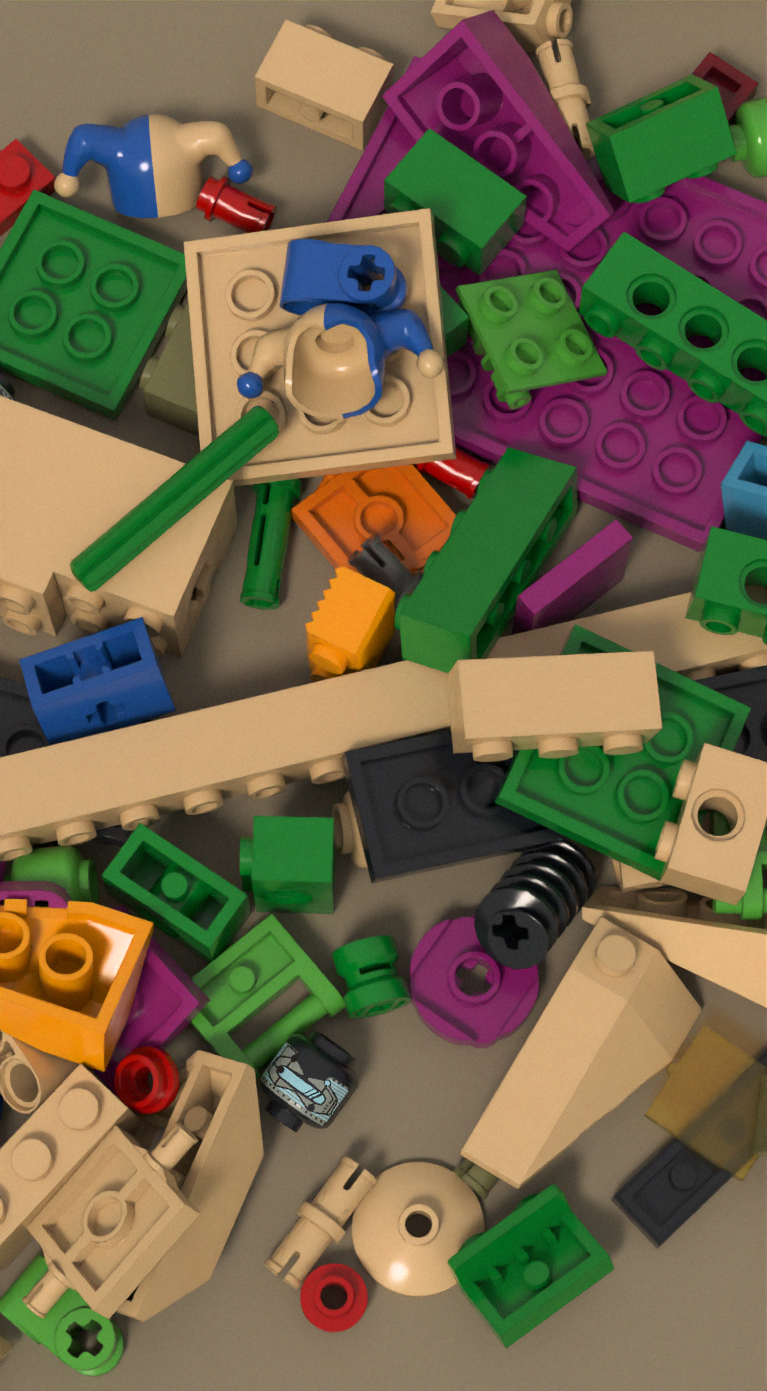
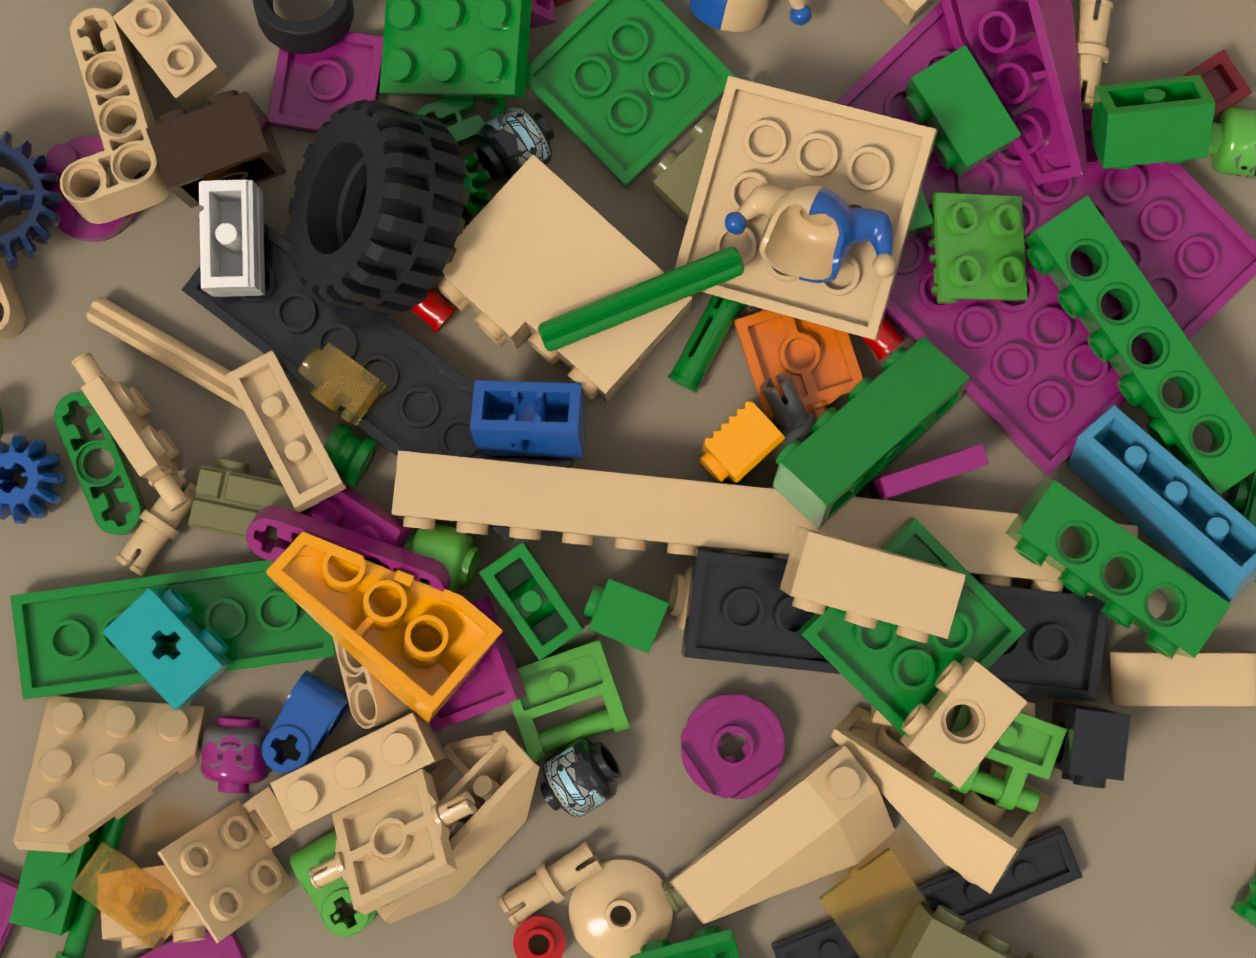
camera: 25 degrees right, 15 degrees up
red plate [114,1046,179,1114] -> none
red pin [196,176,277,233] -> none
blue piece [279,239,408,316] -> none
green wheel [332,935,411,1019] -> none
black piece [474,840,597,969] -> none

